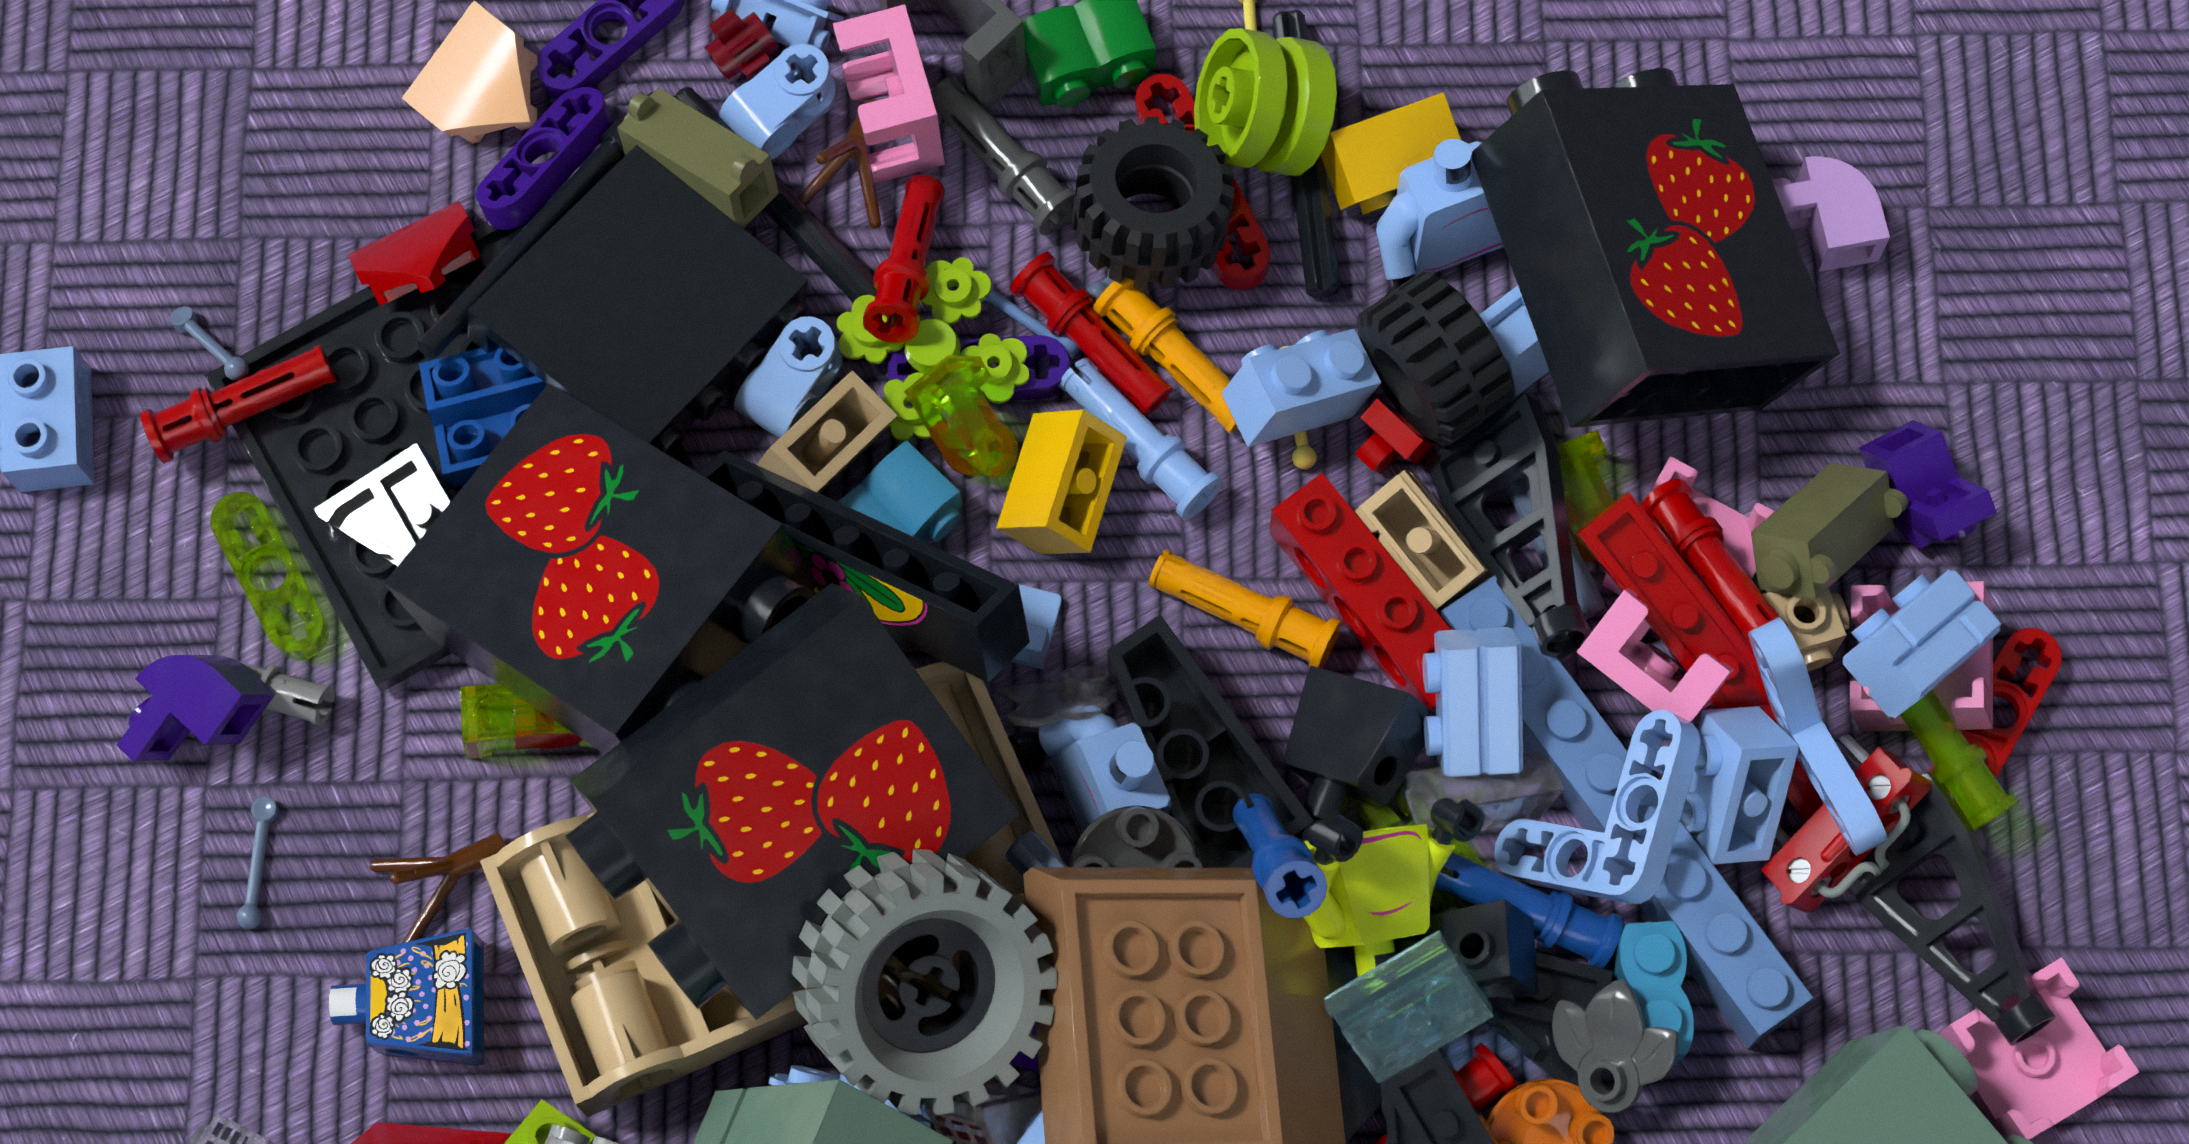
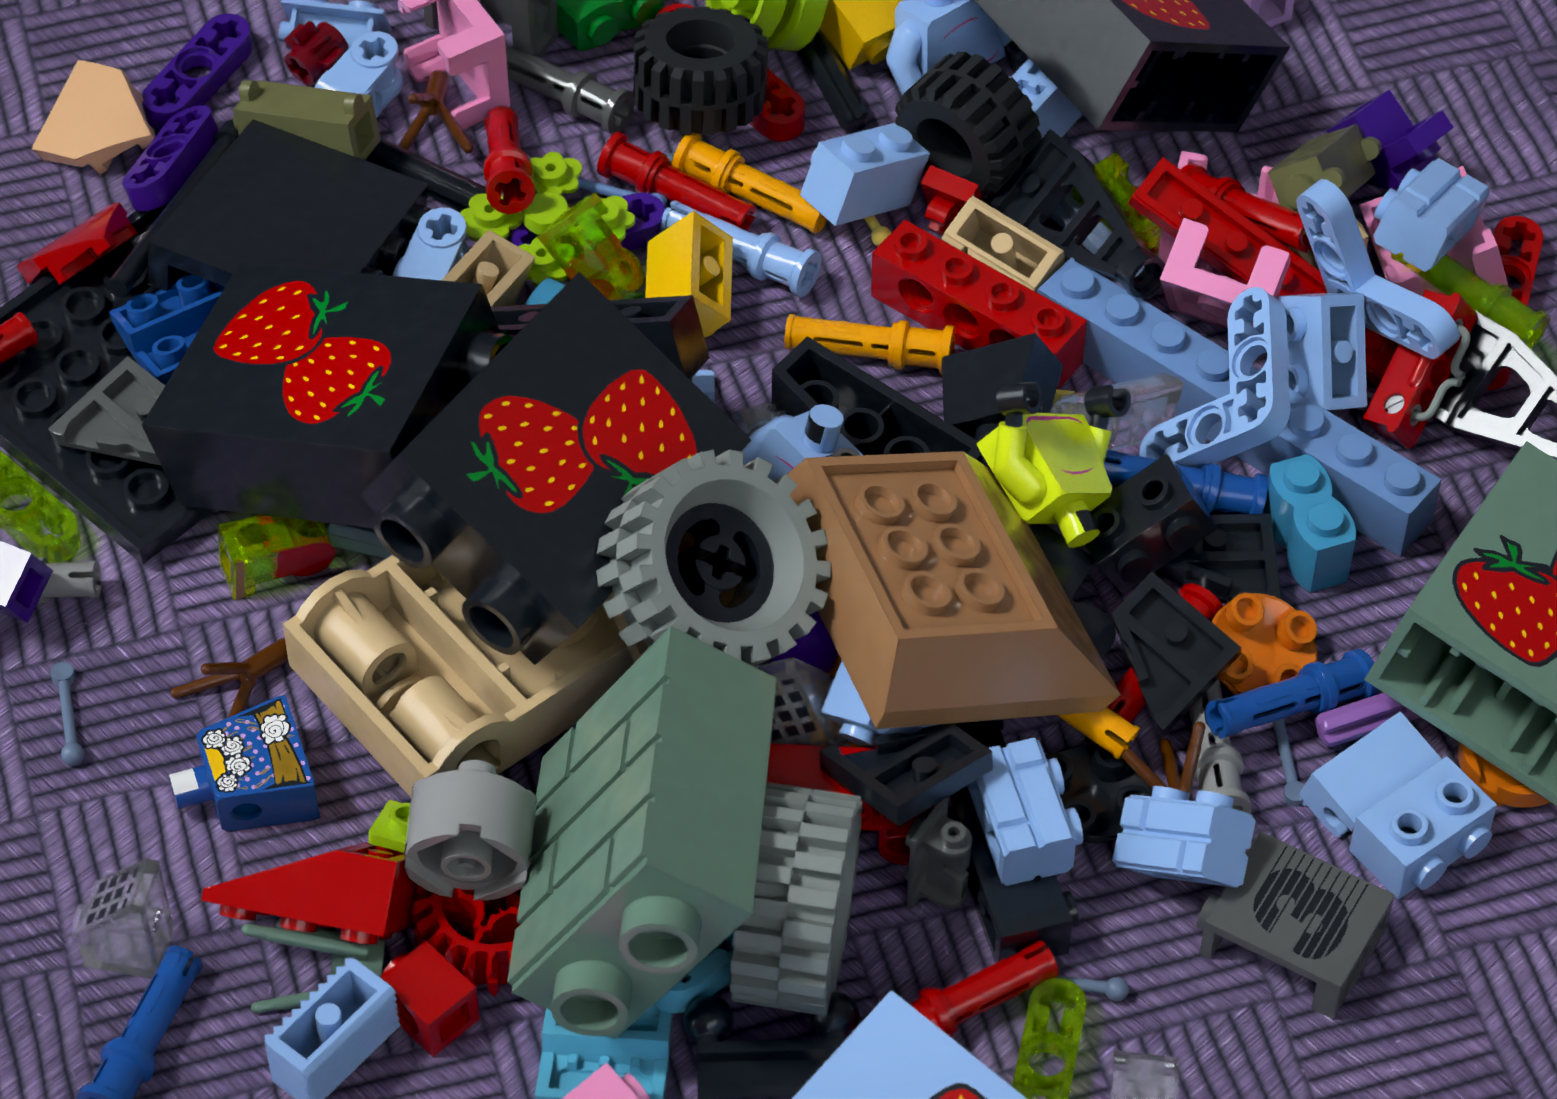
camera: 20 degrees left, 20 degrees down
blue pin [1233,793,1327,918] -> none
clear light blue plate [1324,930,1494,1083] -> none
light blue brick [1423,627,1523,777] -> none
dark grey plate [1552,979,1678,1113] -> none

